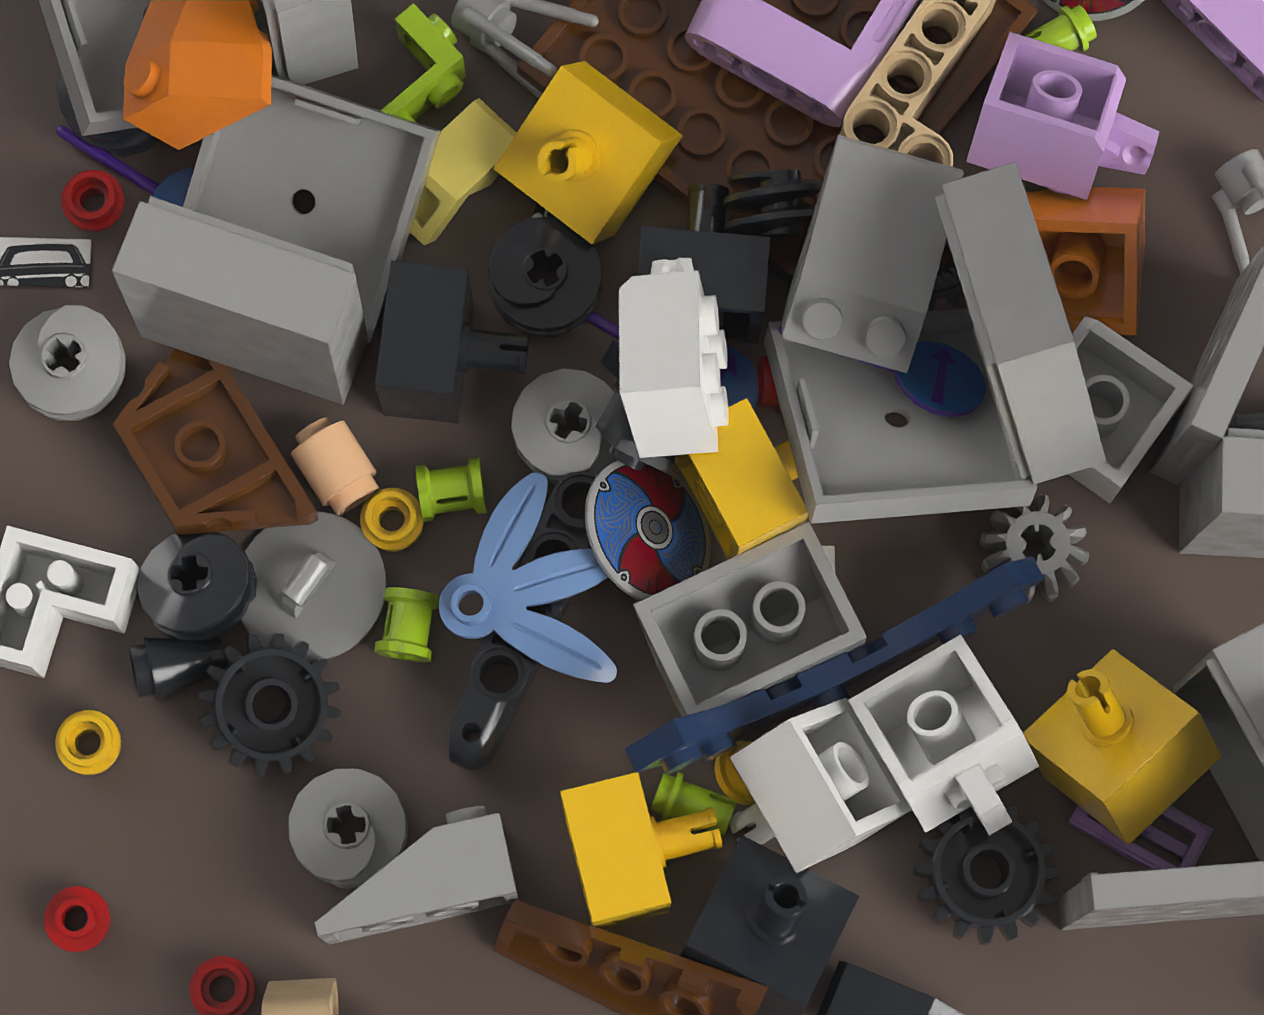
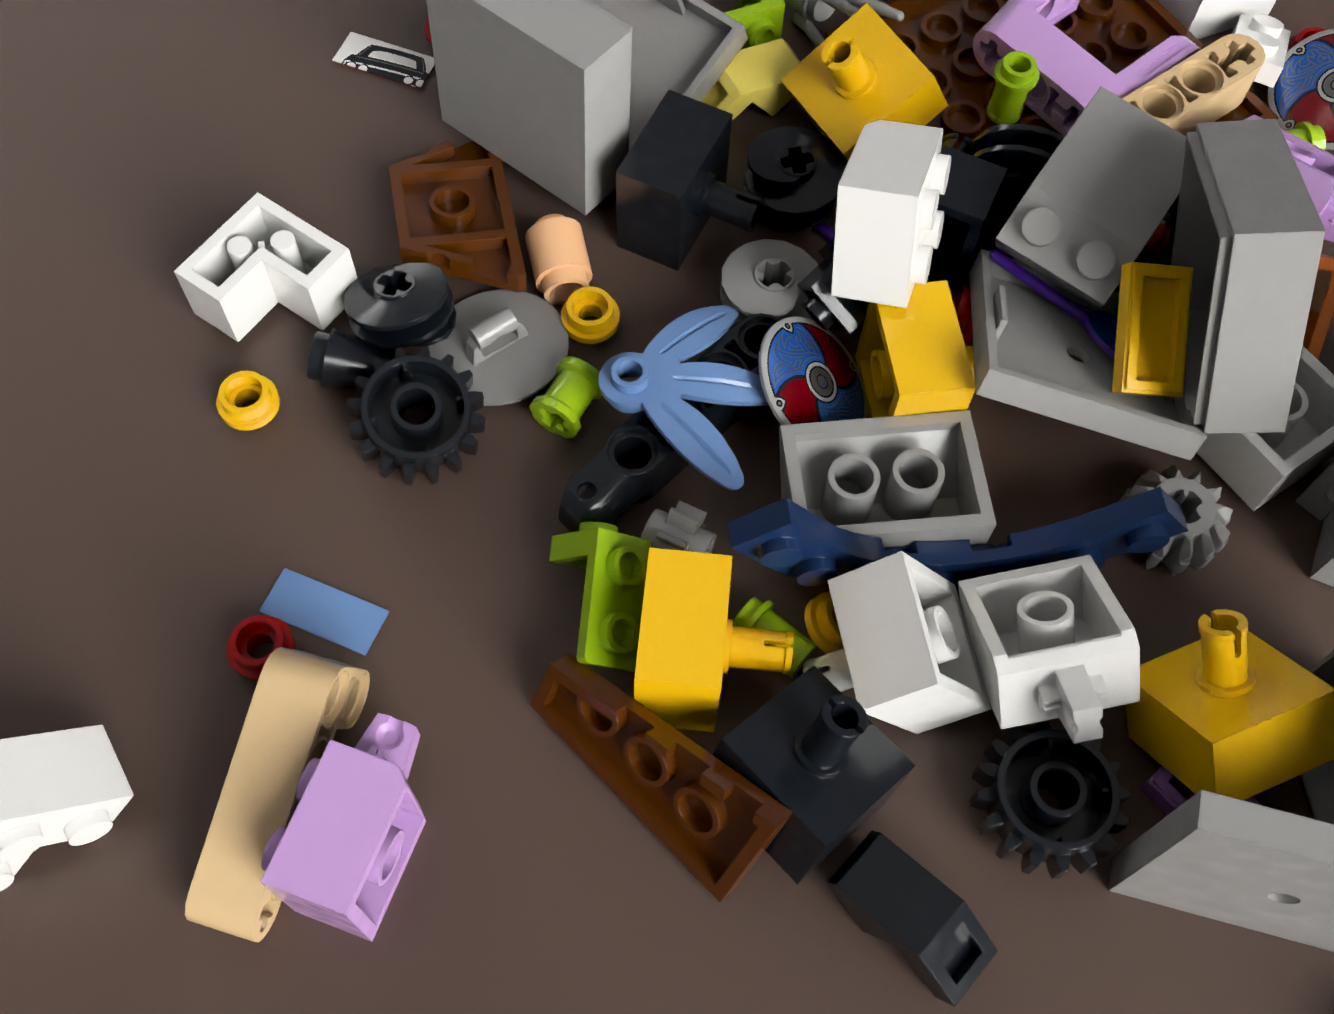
camera: 20 degrees right, 15 degrees down
light grey piece [9,305,125,421] -> none
red plate [44,886,111,953] -> none
light grey piece [289,769,408,889] -> none
light grey slope [315,806,519,945] -> none
lime bush [416,457,487,522] -> none
none -> medium blue sticker [259,568,390,656]
none -> lime bracket [549,522,651,672]
none -> light grey gear [640,500,717,553]
none -> lime pin [986,51,1040,124]
none -> yellow tile [1112,262,1193,398]

